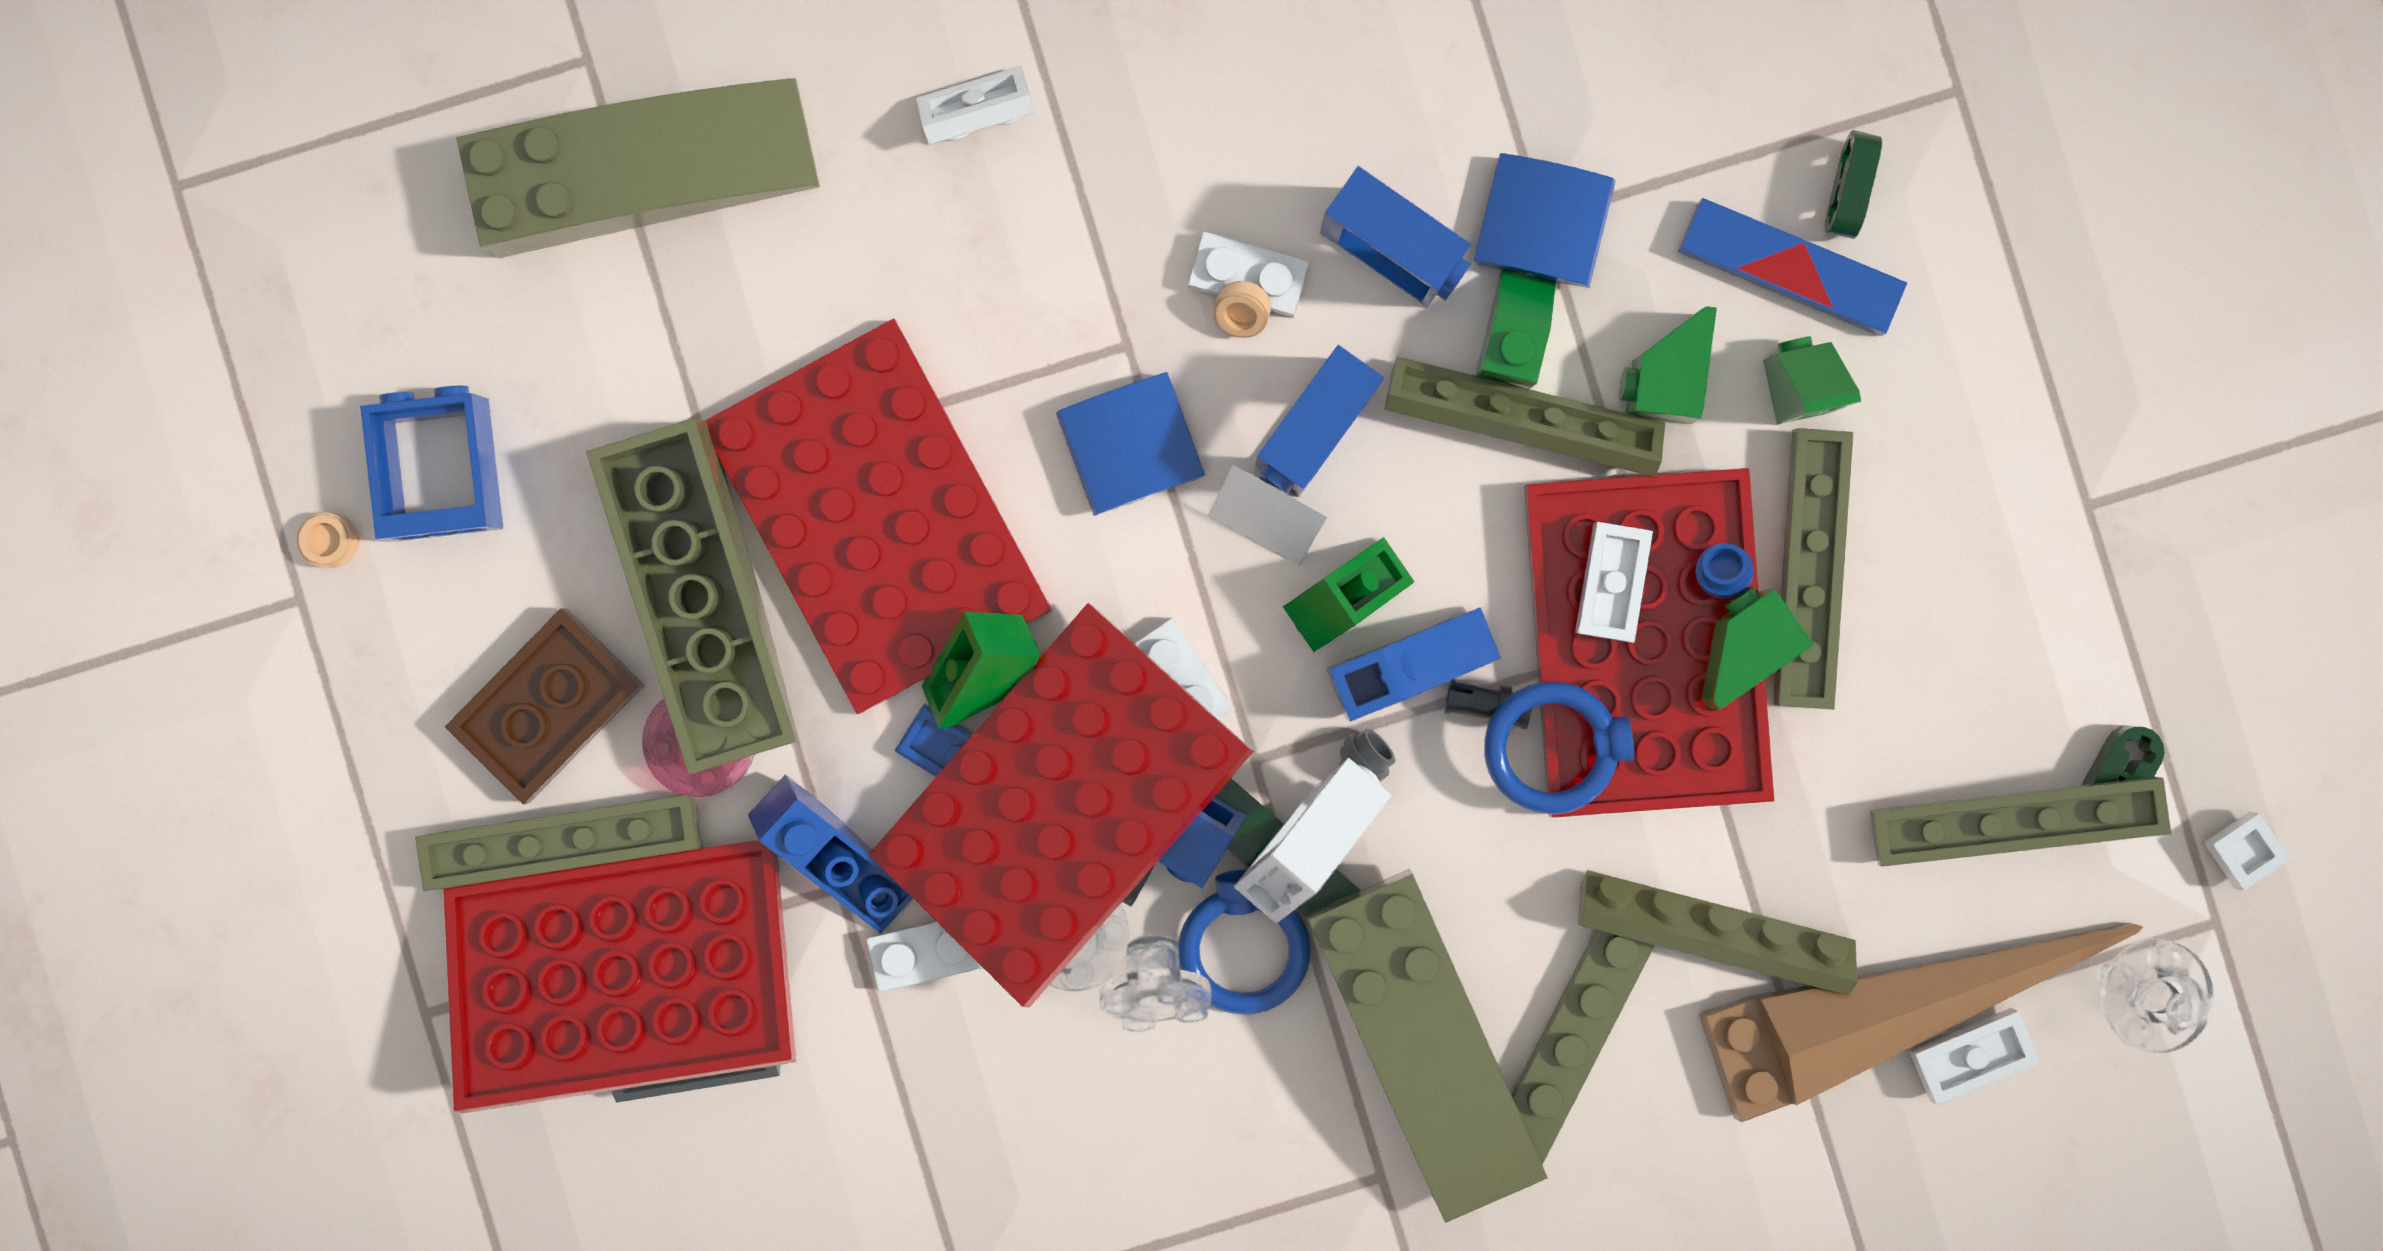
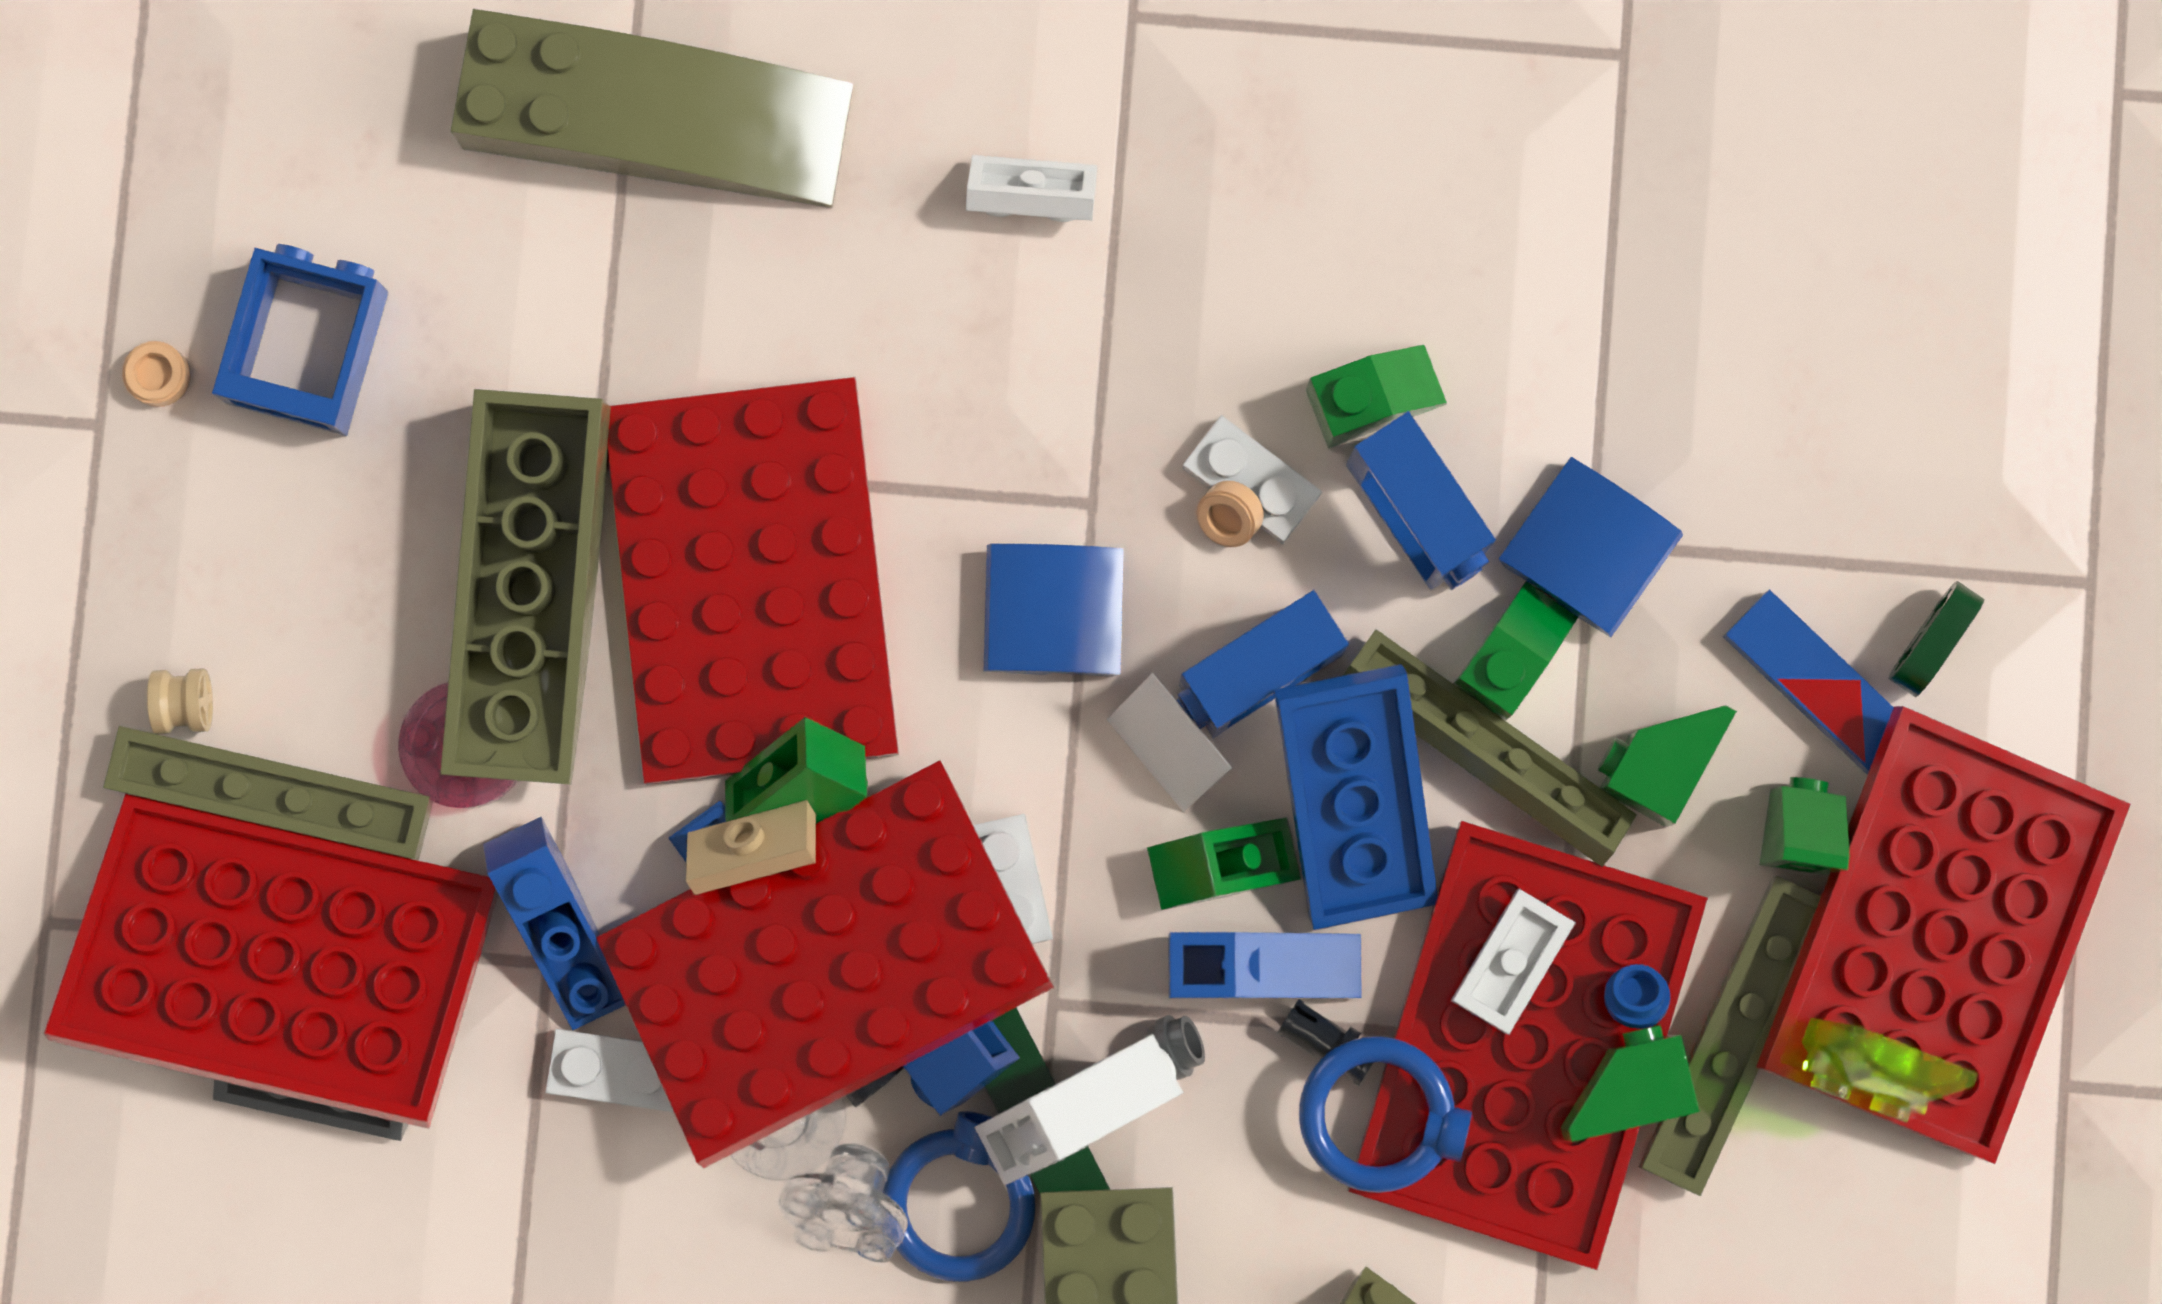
camera: 25 degrees right, 5 degrees down
reddish brown plate [445,608,645,805] -> none
none -> tan wheel [147,668,213,734]
none -> tan plate [686,800,816,895]
none -> blue plate [1274,664,1438,930]
none -> green slope [1306,345,1447,449]
none -> red plate [1756,706,2131,1164]
none -> clear neon green slope [1802,1018,1978,1123]

